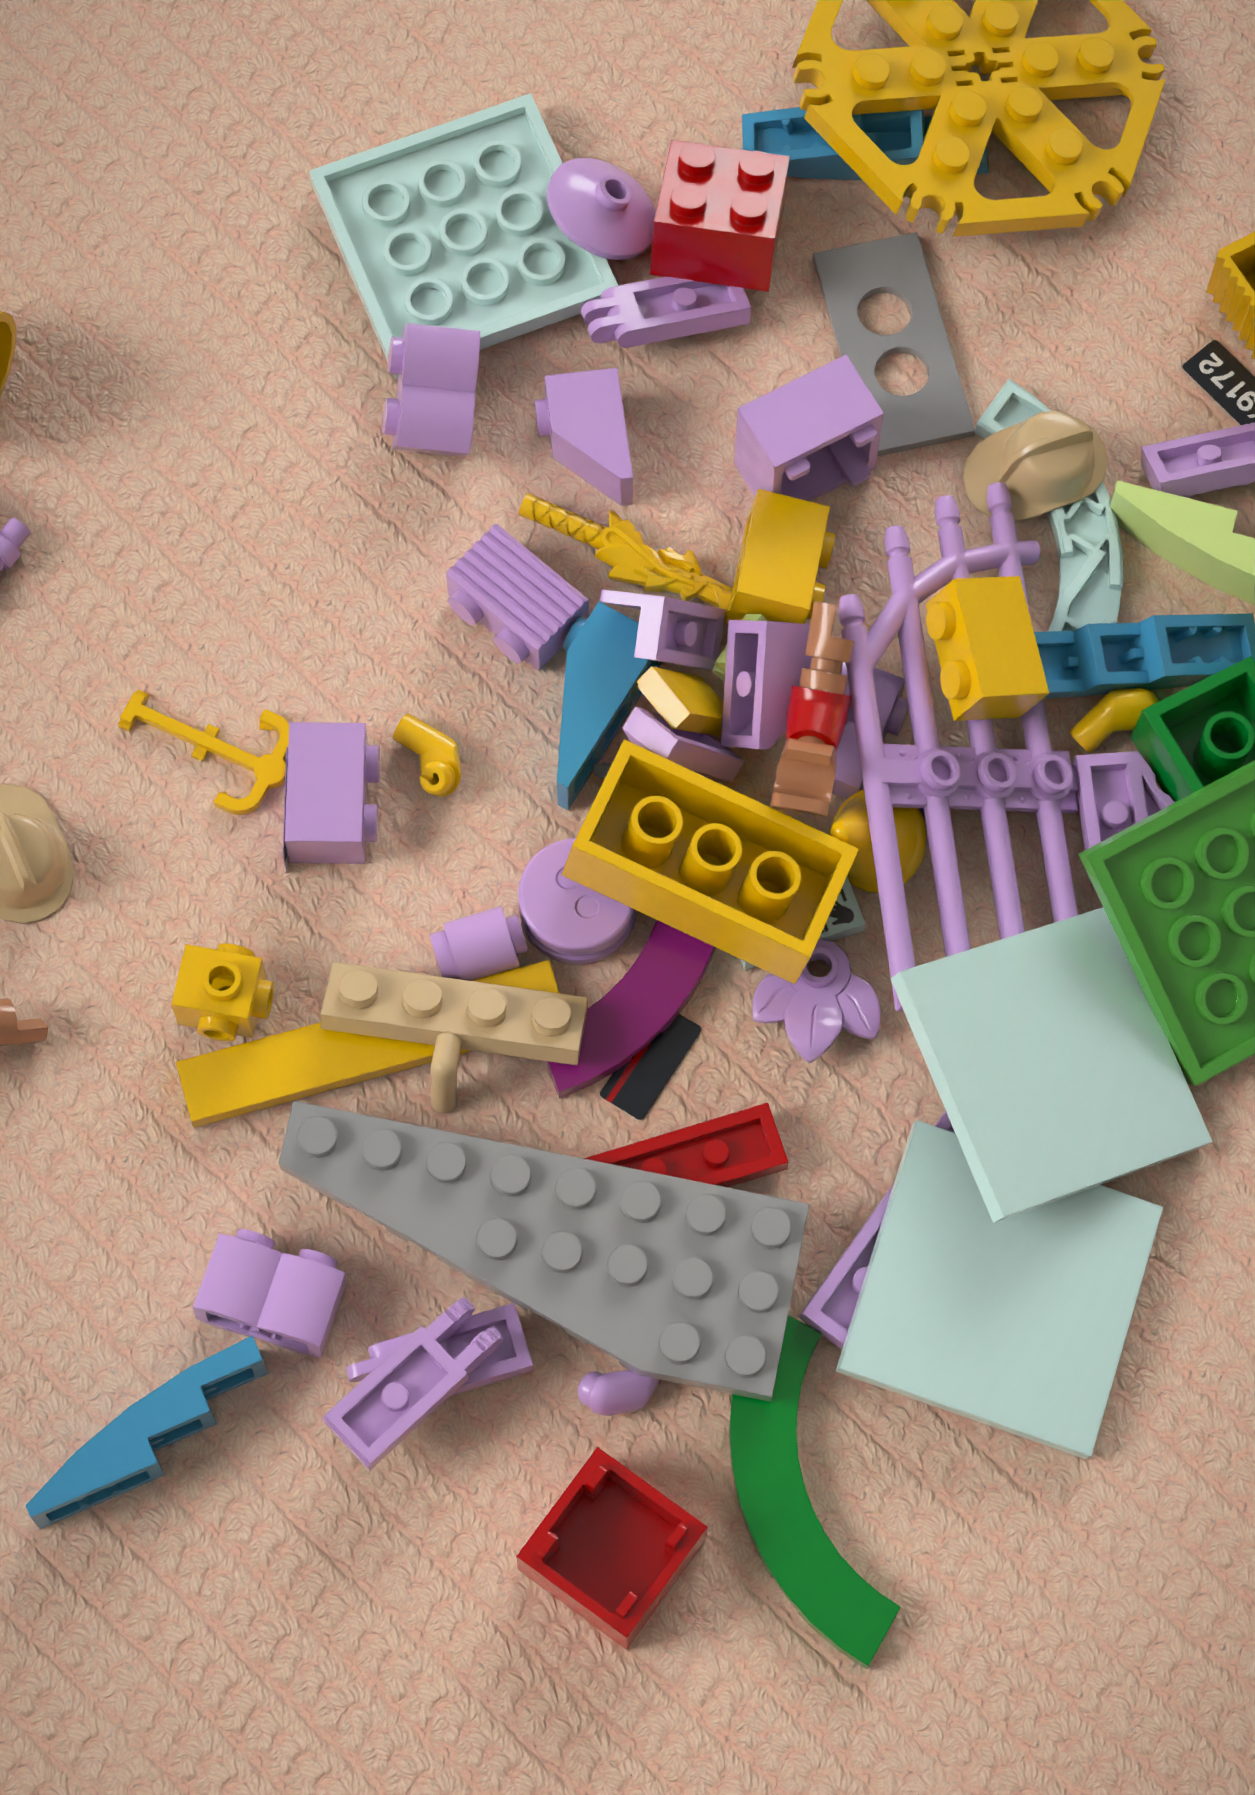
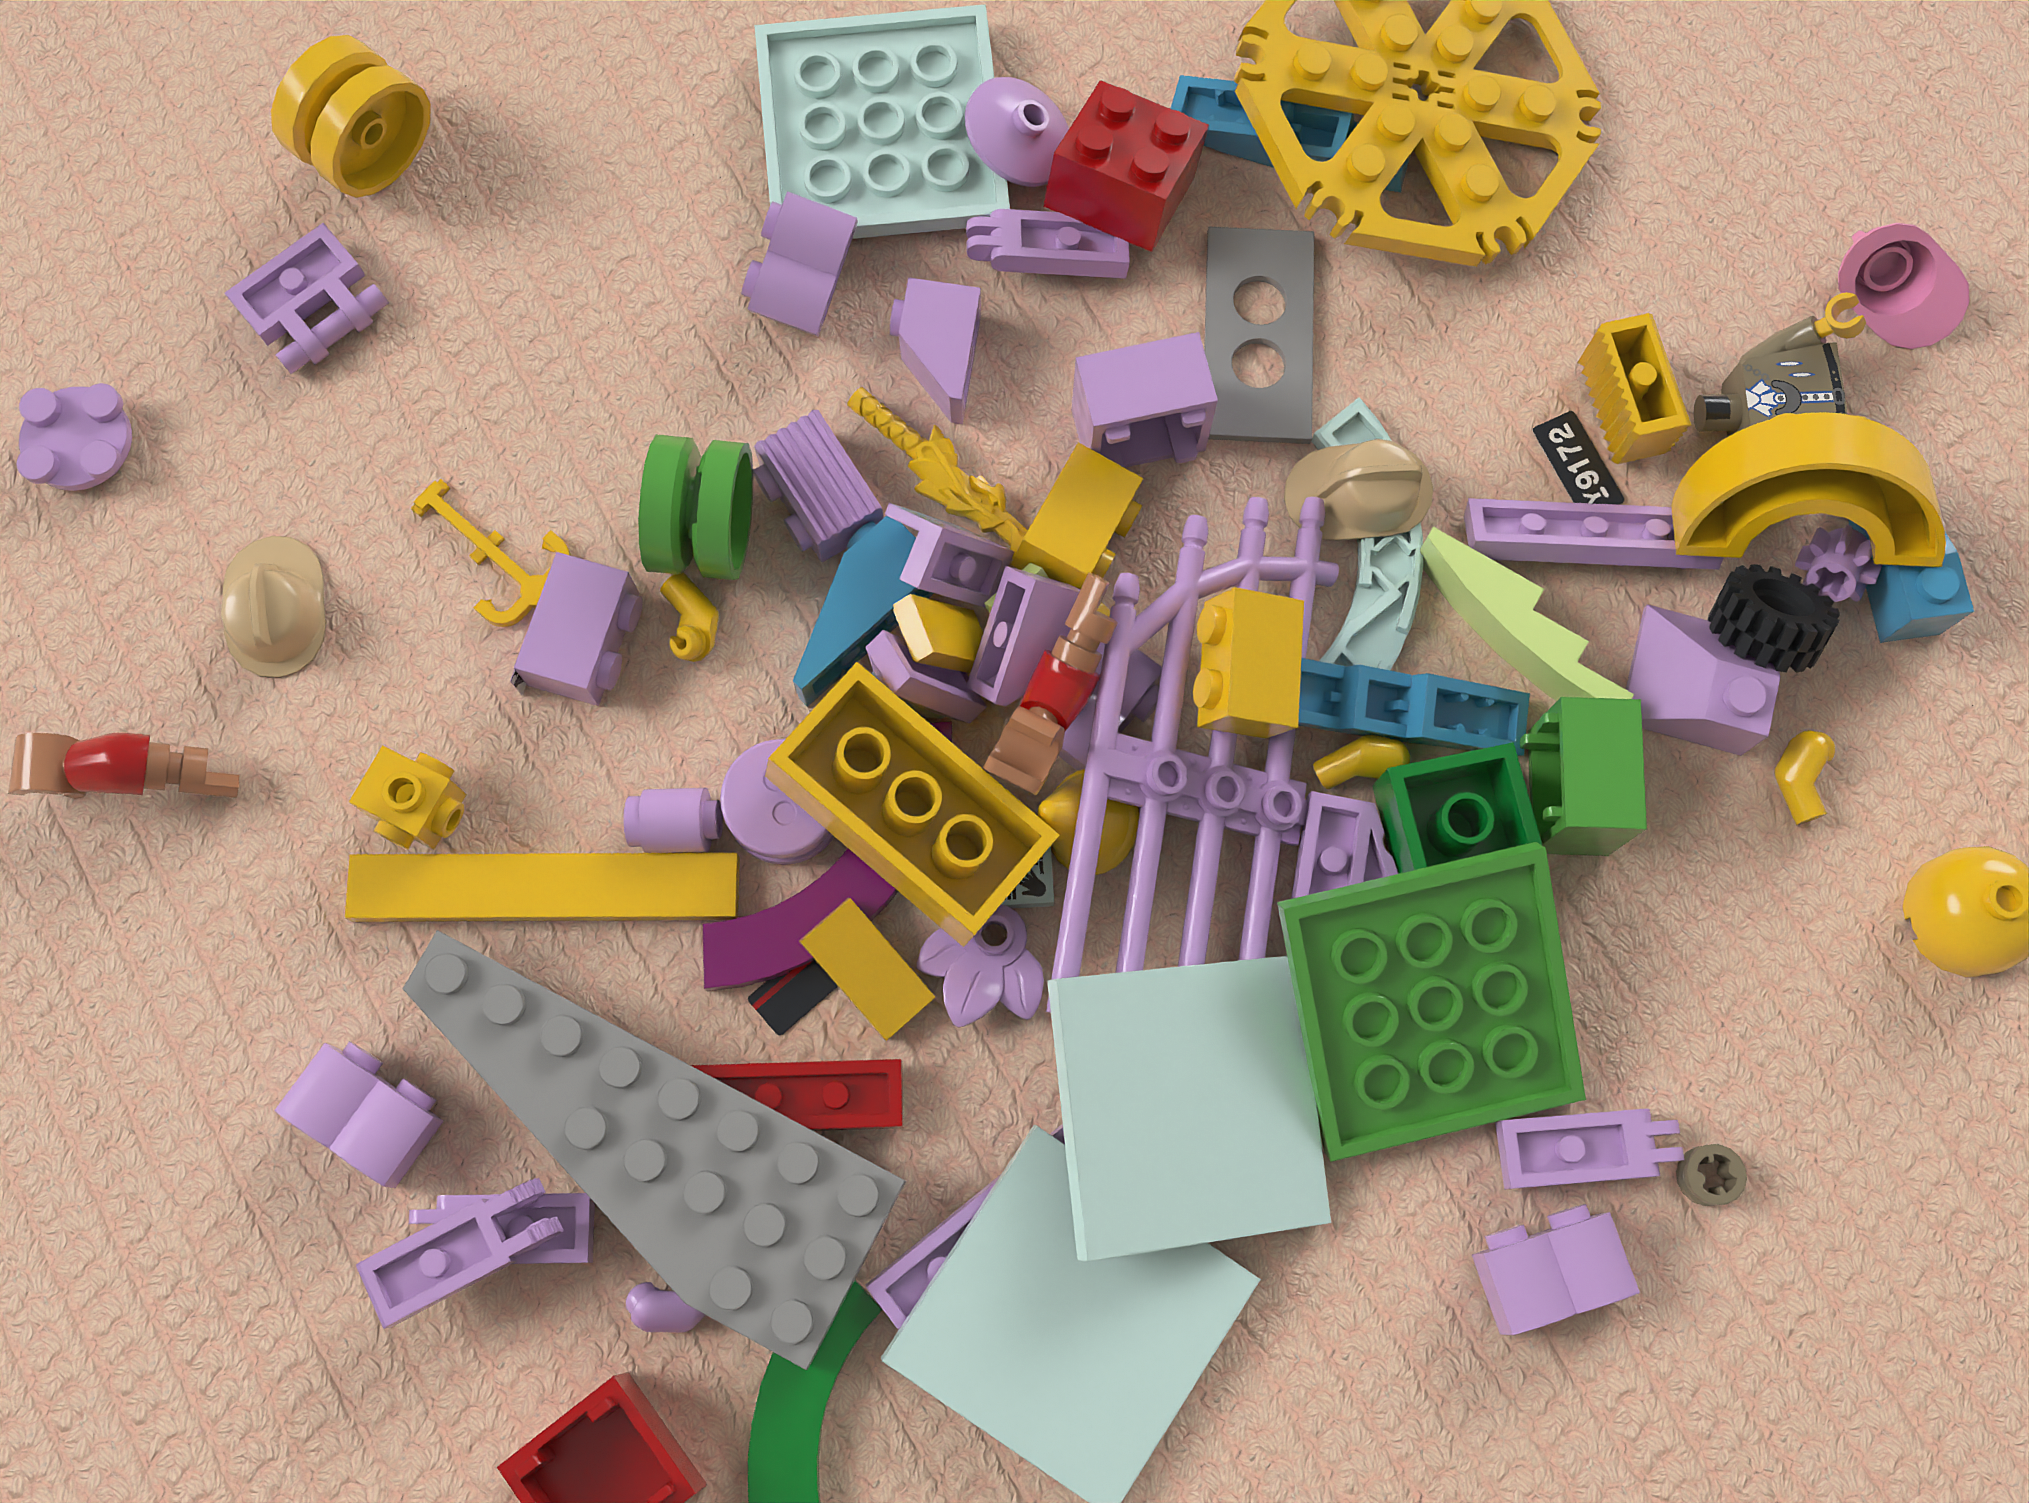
camera: 15 degrees right, 5 degrees up
dark azure slope [26,1335,268,1529] -> none
tan plate [320,961,588,1113] -> none
none -> bright green wheel [638,434,754,580]
none -> yellow tile [799,898,935,1041]

